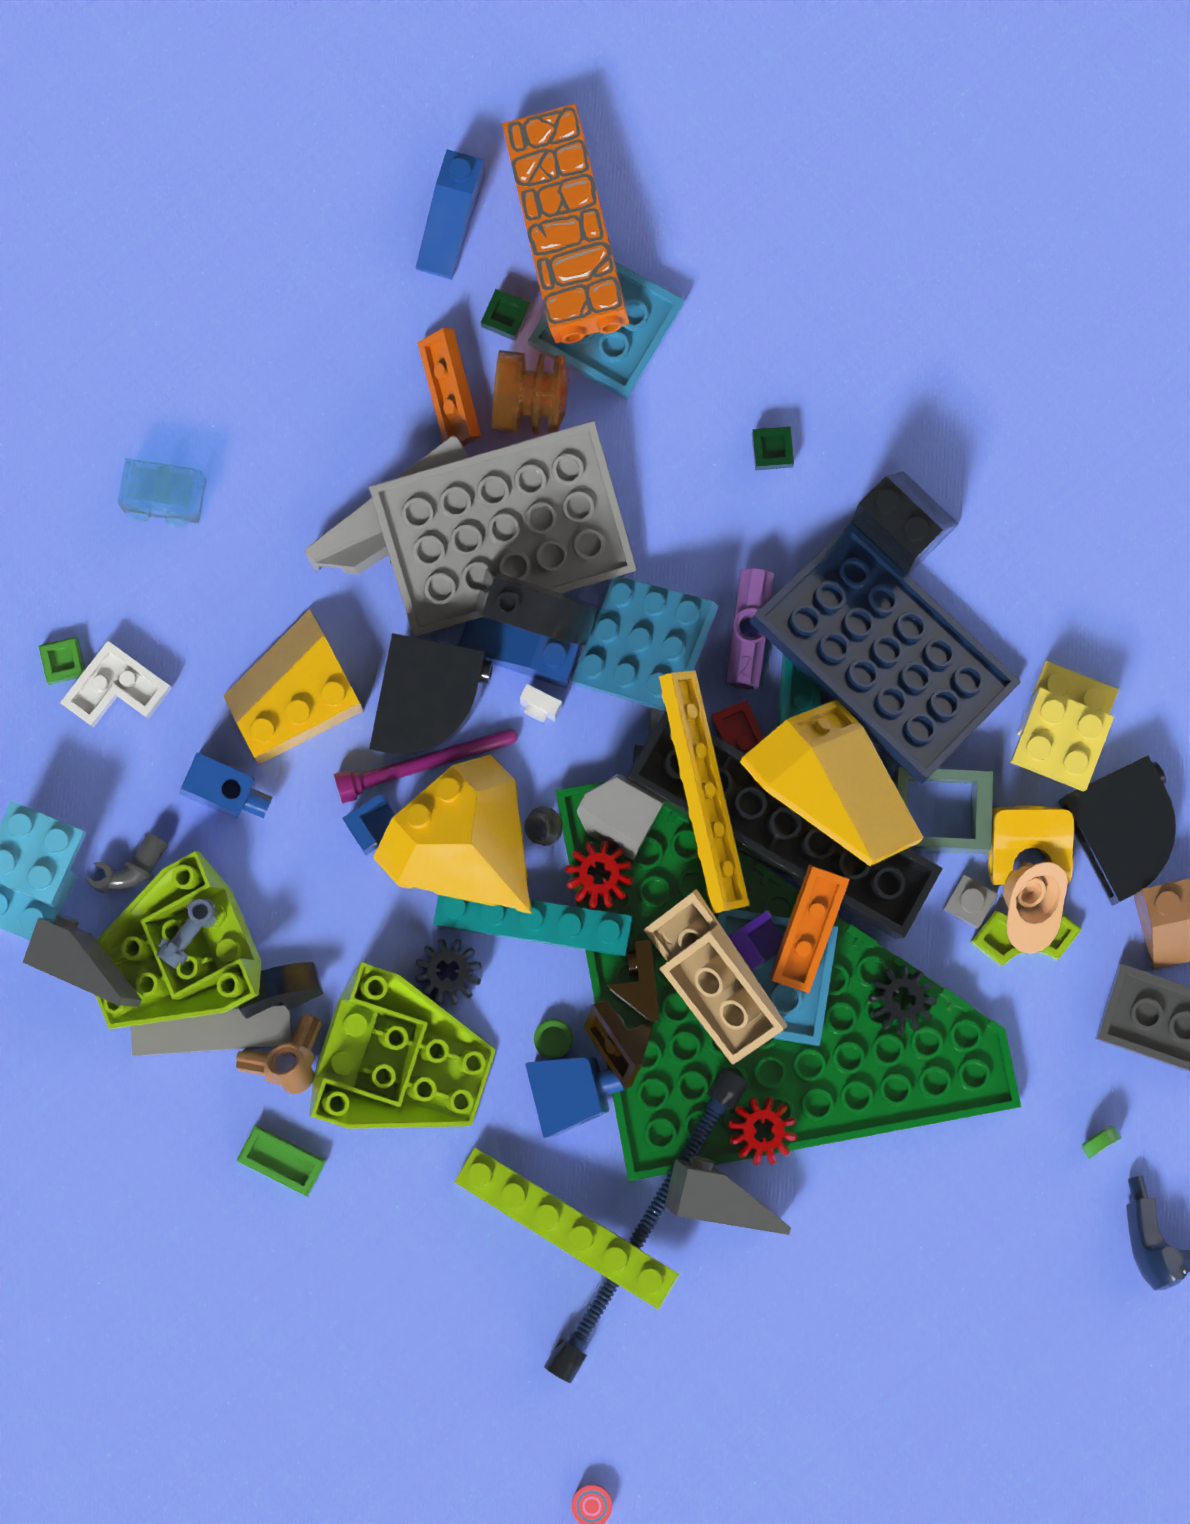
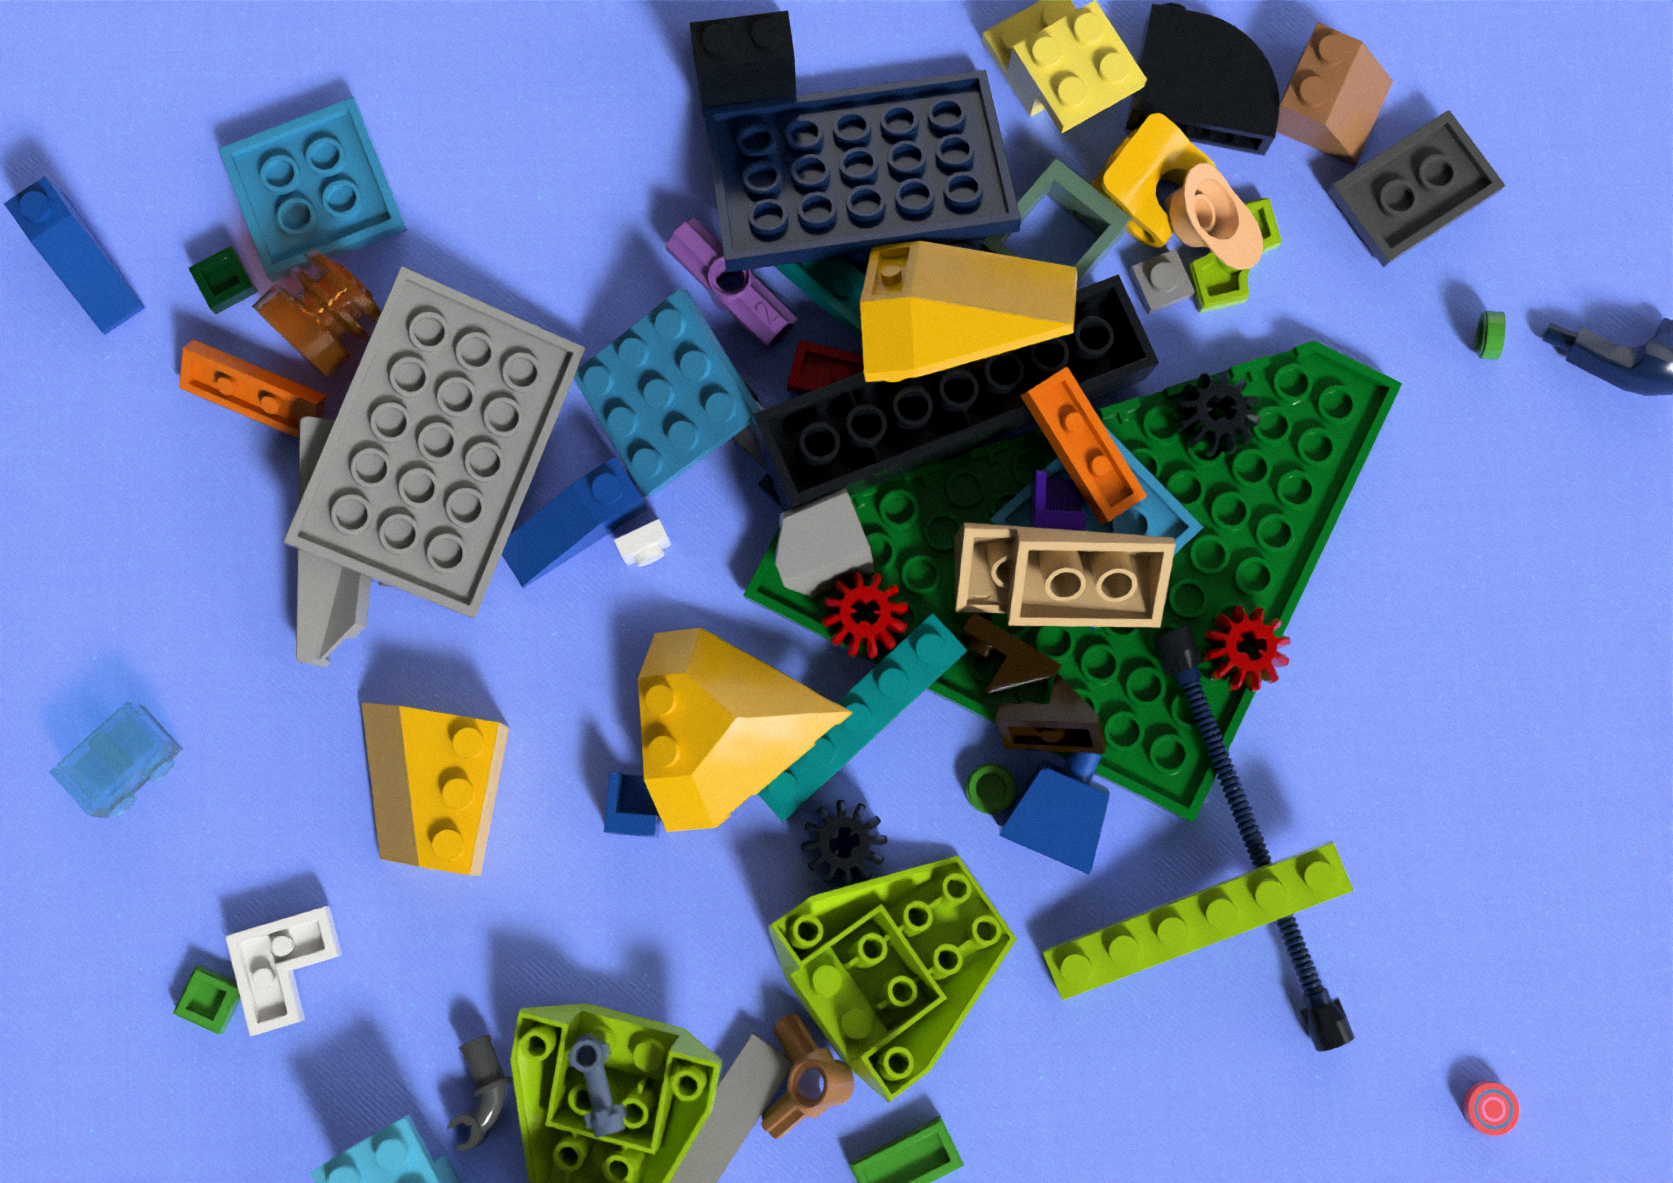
camera: 50 degrees left, 0 degrees up
blue torso [179,752,273,819] -> none
black slope [238,962,324,1019] -> none
magenta piece [333,729,518,804] -> none
black brick [369,633,493,754] -> none
black brick [475,569,599,645] -> none
orange brick [502,104,630,343] -> none
clear smoke plate [524,806,562,846] -> none
yellow plate [659,670,750,913] -> none
dark grey slope [665,1156,791,1235] -> none
dark green plate [751,426,794,471] -> none

